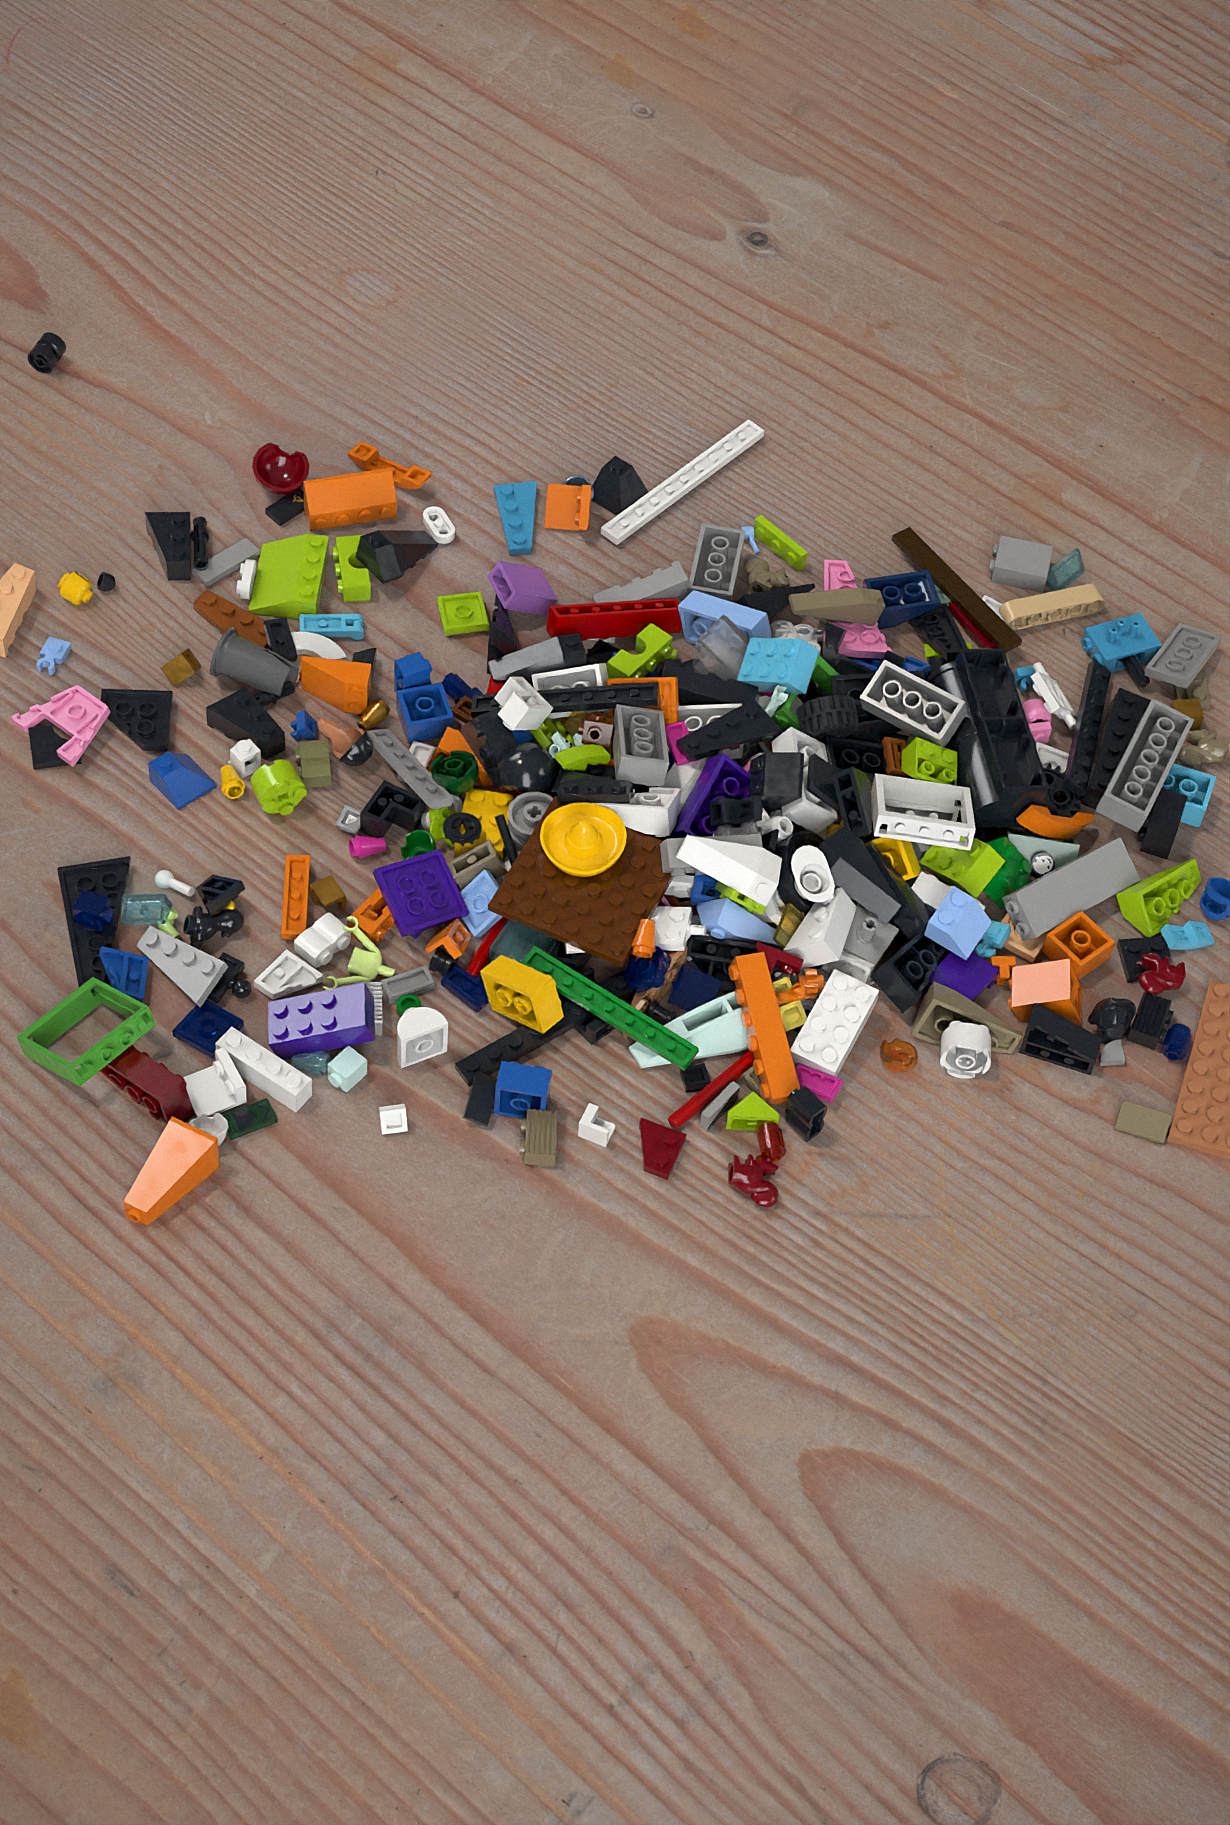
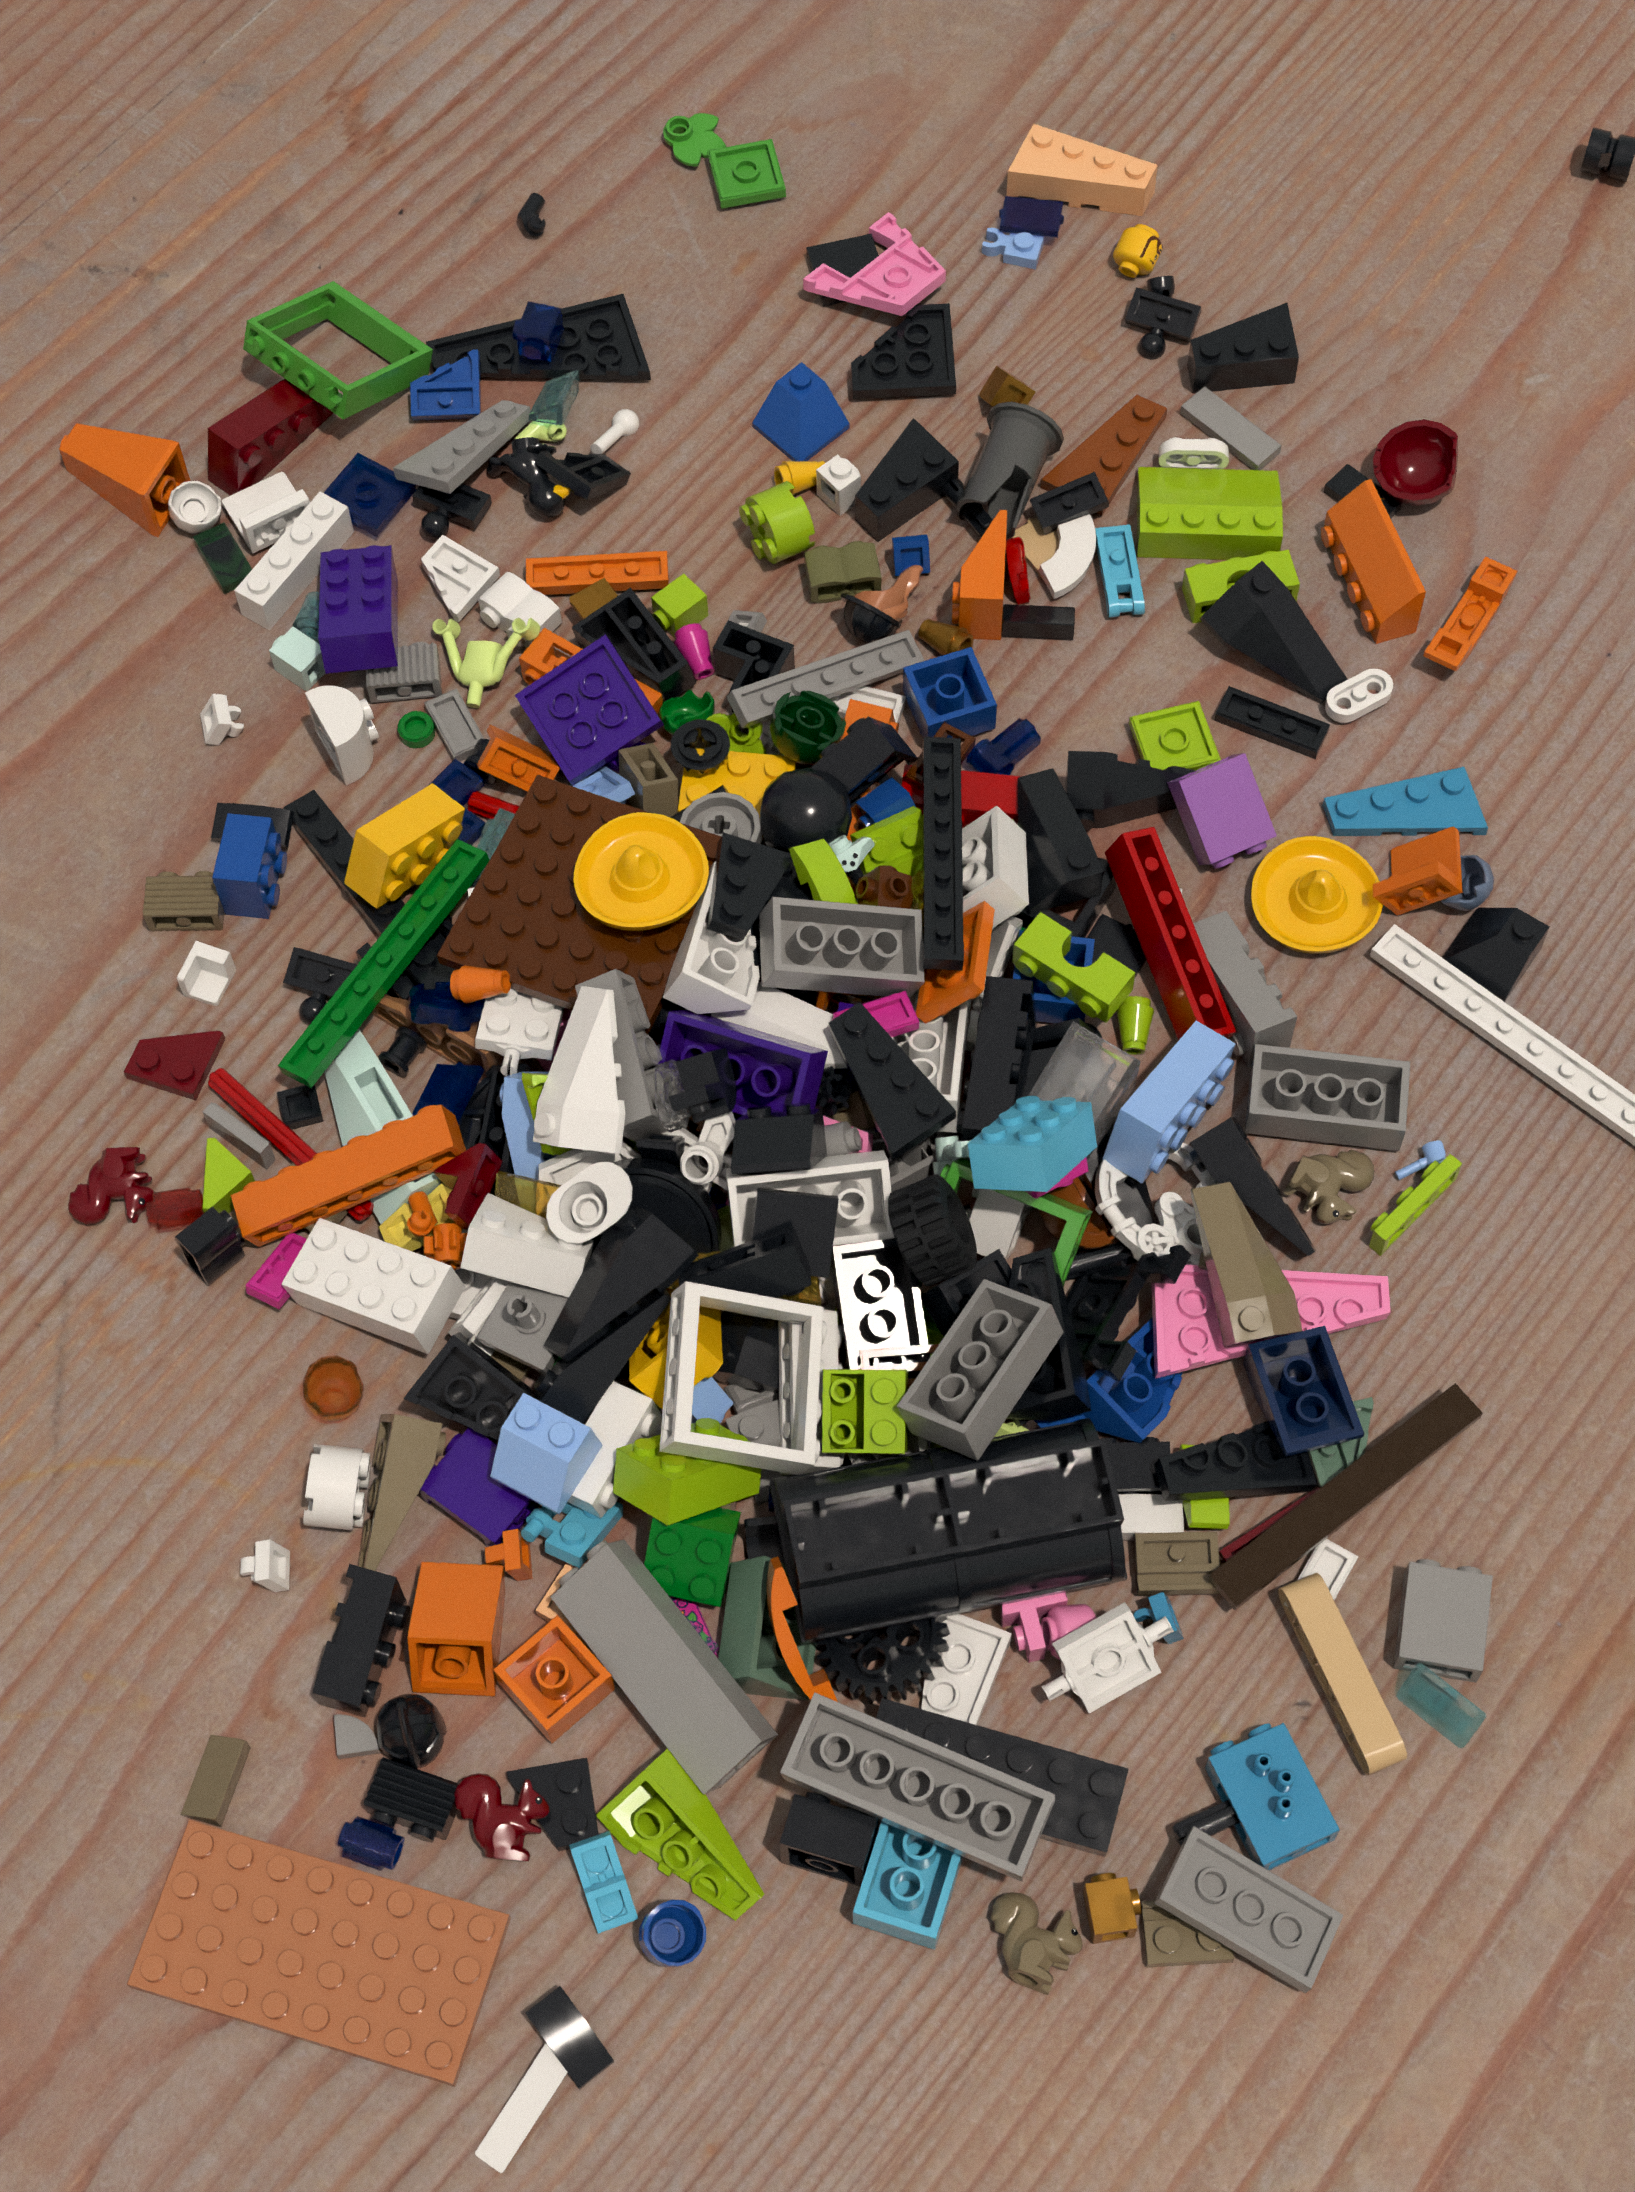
camera: 95 degrees right, 10 degrees up
black pin [191,516,209,571] -> none
blue brick [394,652,432,693] -> none
white brick [494,677,553,730] -> none
tile [1031,851,1055,876] -> none
black plate [1063,660,1111,797] -> none
none -> white tile [240,1539,290,1592]
none -> black plate [283,947,357,1025]
none -> black wedge [571,588,696,701]
none -> lime brick [651,573,709,638]
none -> clear blue piece [999,196,1064,238]
none -> black plate [1125,287,1202,360]
none -> black tile [1214,686,1330,759]
none -> yellow hat [1251,836,1383,954]

